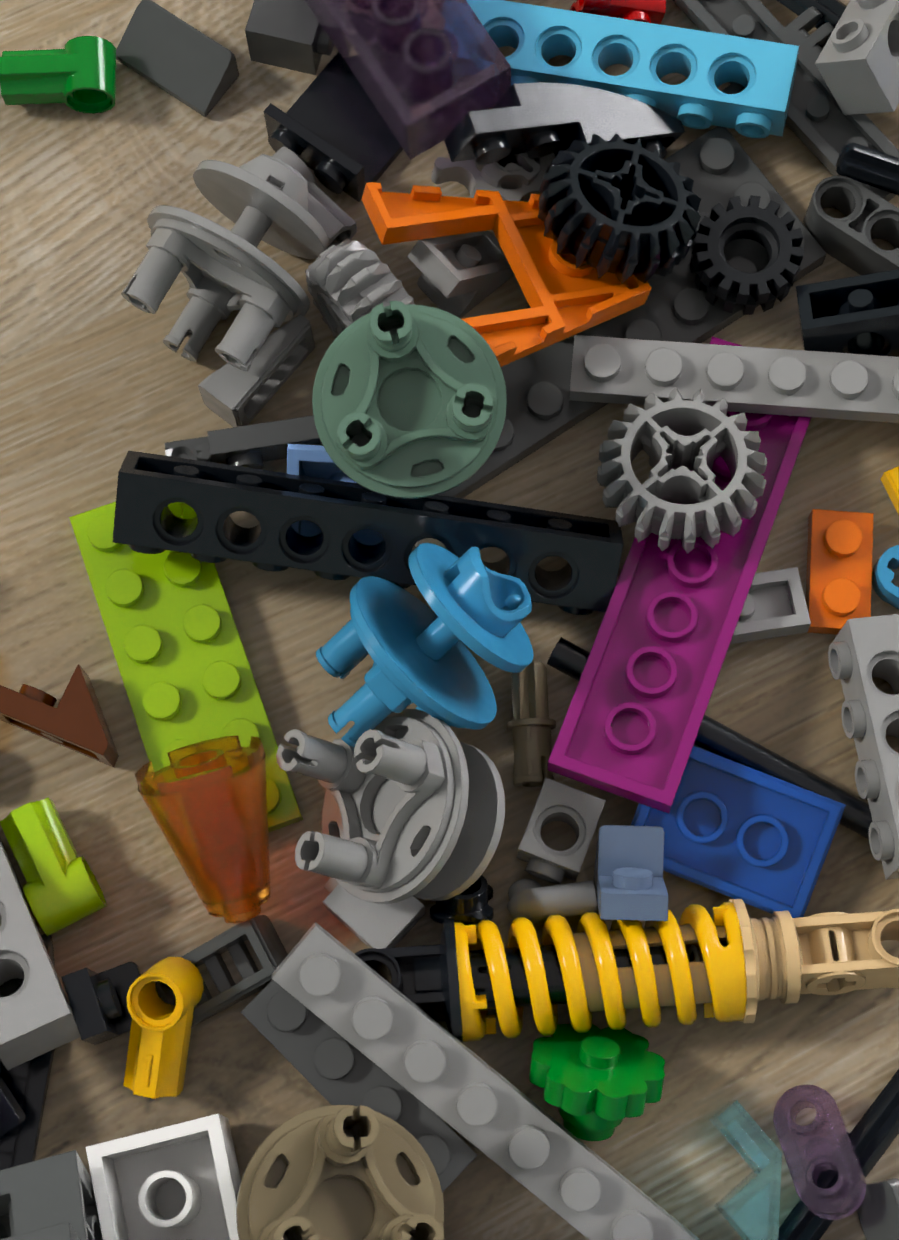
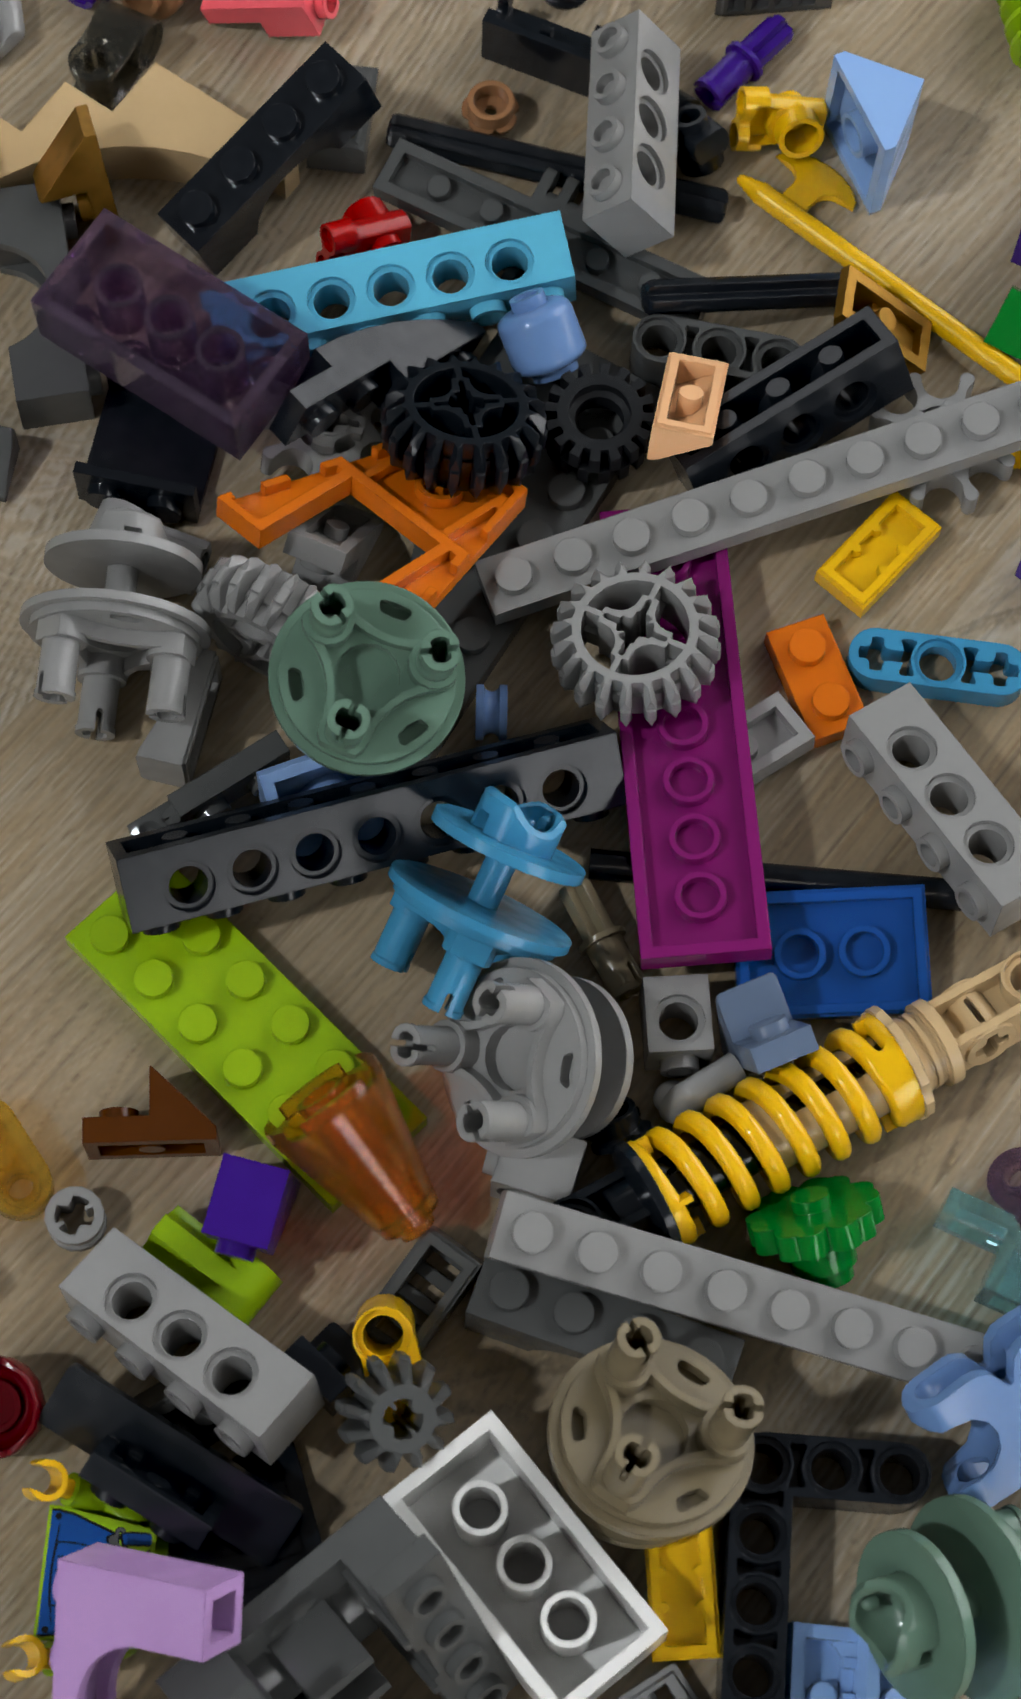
camera: 30 degrees left, 5 degrees down
none -> dark purple slope [201,1153,301,1263]
none -> dark grey gear [334,1351,455,1473]
none -> medium blue bush [475,684,508,741]
none -> medium blue head [497,288,586,384]
none -> light nougat slope [646,352,729,460]

